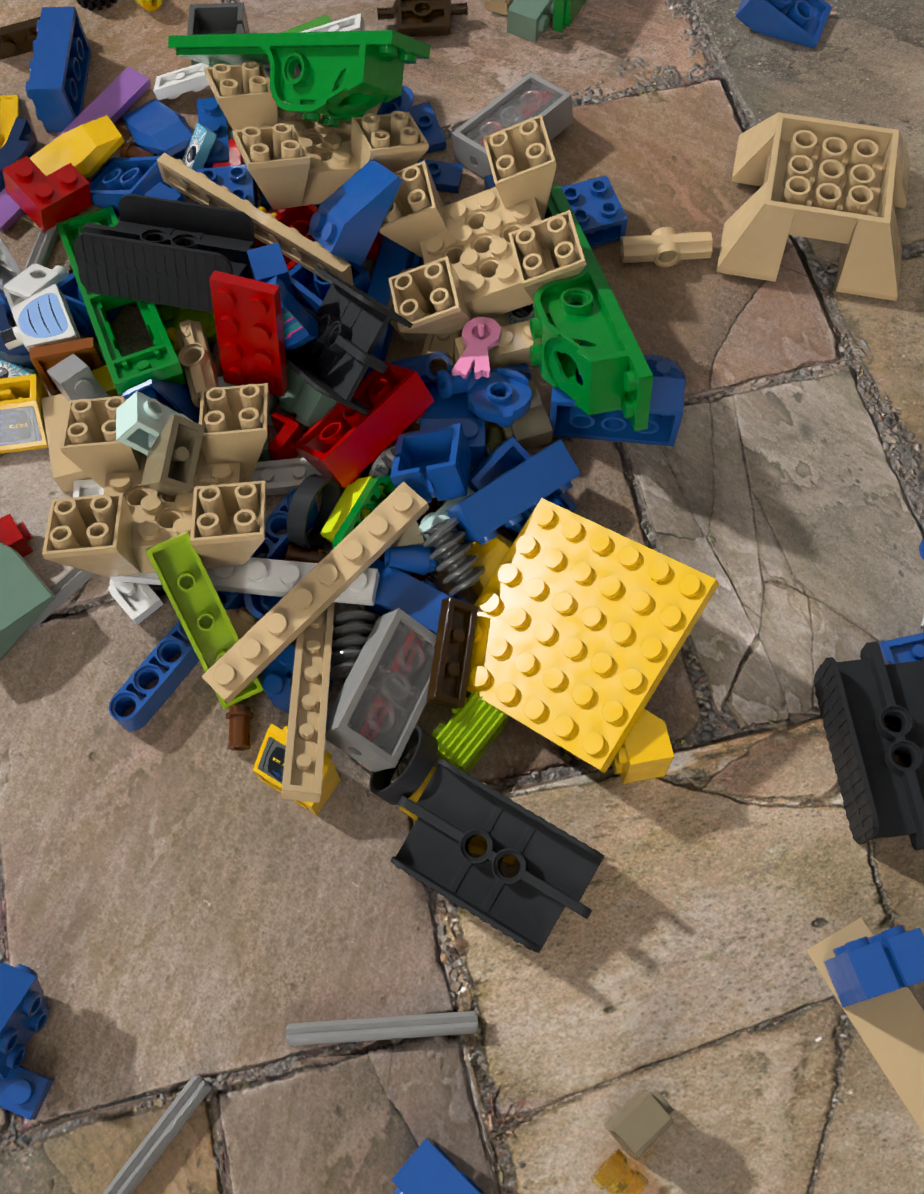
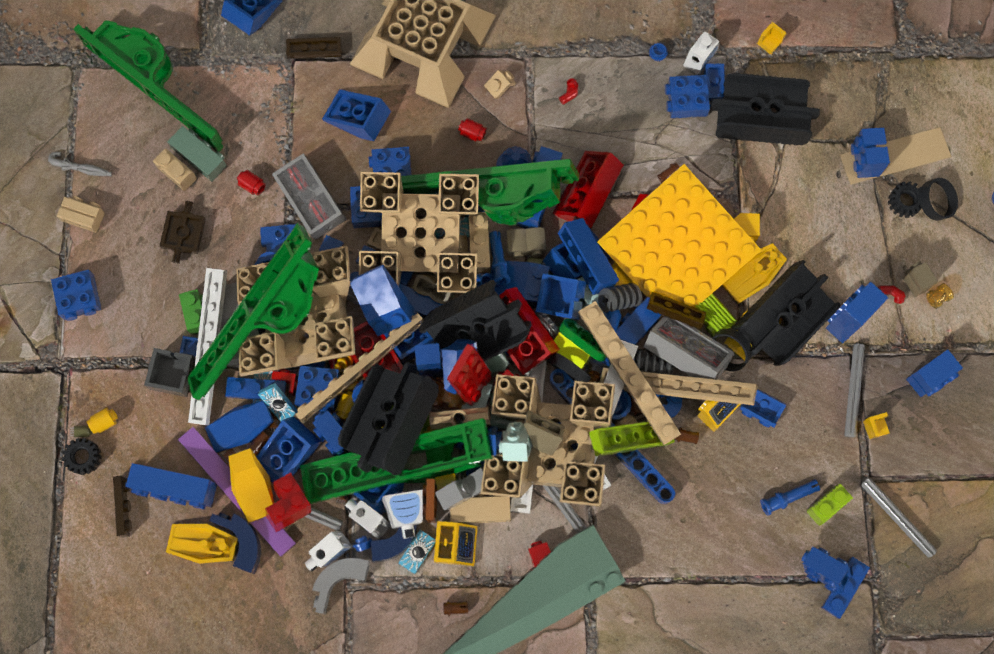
camera: 80 degrees left, 10 degrees up
bright pink piece [452,317,501,379] -> none
blue plate [468,368,532,427] -> none
tan piece [620,227,713,268] -> none
none -> red brick [237,170,266,196]
none -> blue plate [260,224,296,247]
none -> dark brown plate [286,37,342,59]
none -> blue slope [322,89,391,141]
none -> red brick [458,118,487,142]
none -> tan bracket [484,70,517,99]
none -> red slope [553,151,624,228]
none -> red arm [559,78,579,105]
none -> reddish brown pin [657,163,680,183]
none -> blue brick [665,75,710,118]
none -> yellow piece [722,243,787,304]
none -> blue bracket [740,388,786,428]
none -> blue pin [760,479,820,516]
none -> lime brick [807,484,853,525]
none -> blue brick [826,282,889,344]
none -> yellow panel [863,412,890,440]
none -> red arm [878,285,906,304]
none -> black tyre [888,181,922,218]
none -> black tyre [919,178,958,221]

